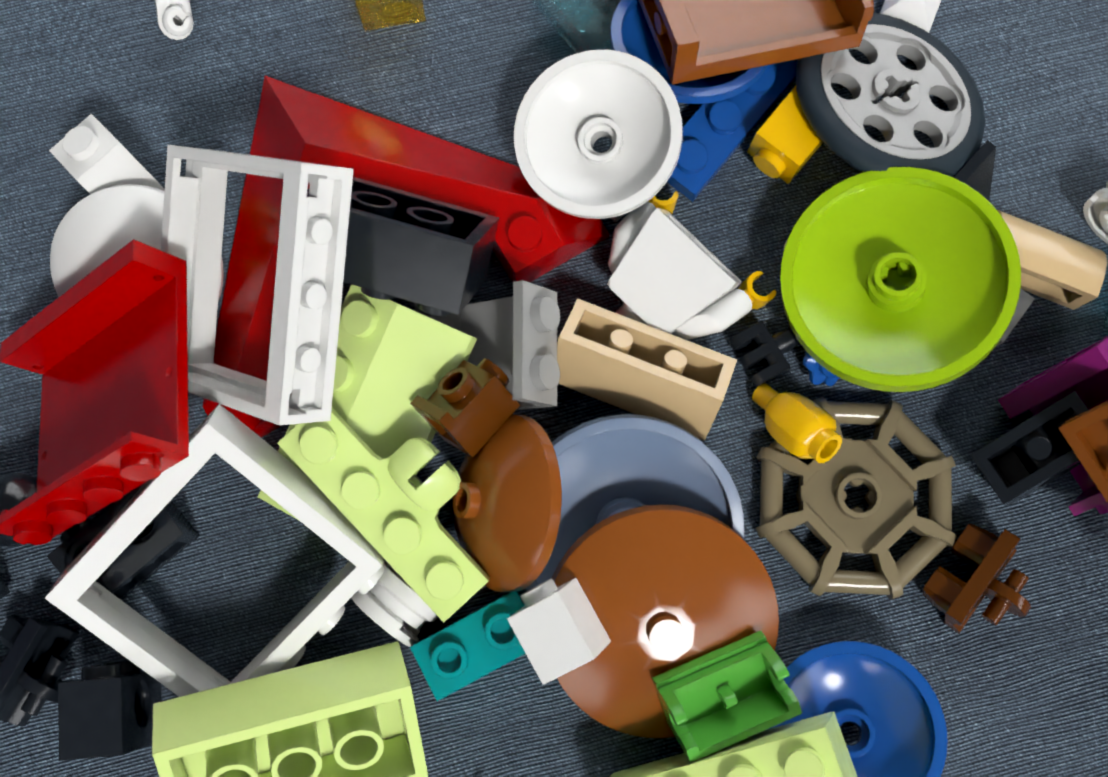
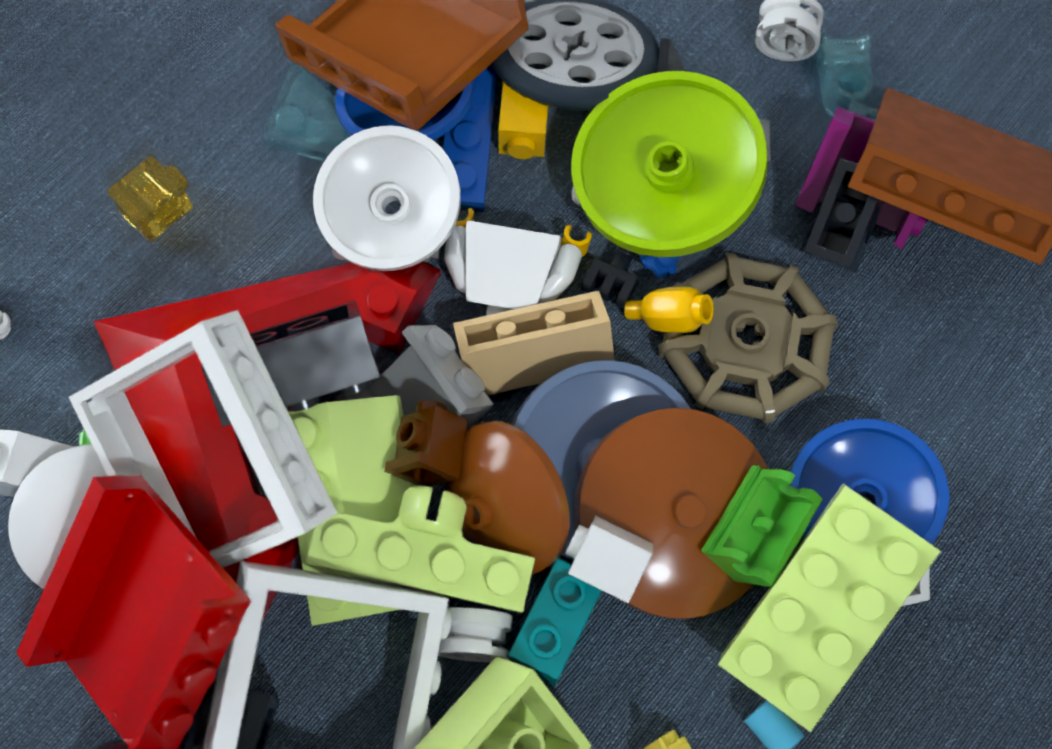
camera: 35 degrees left, 10 degrees down
reddish brown hips [923,523,1031,634] -> none
tan brick [997,210,1107,310] -> none

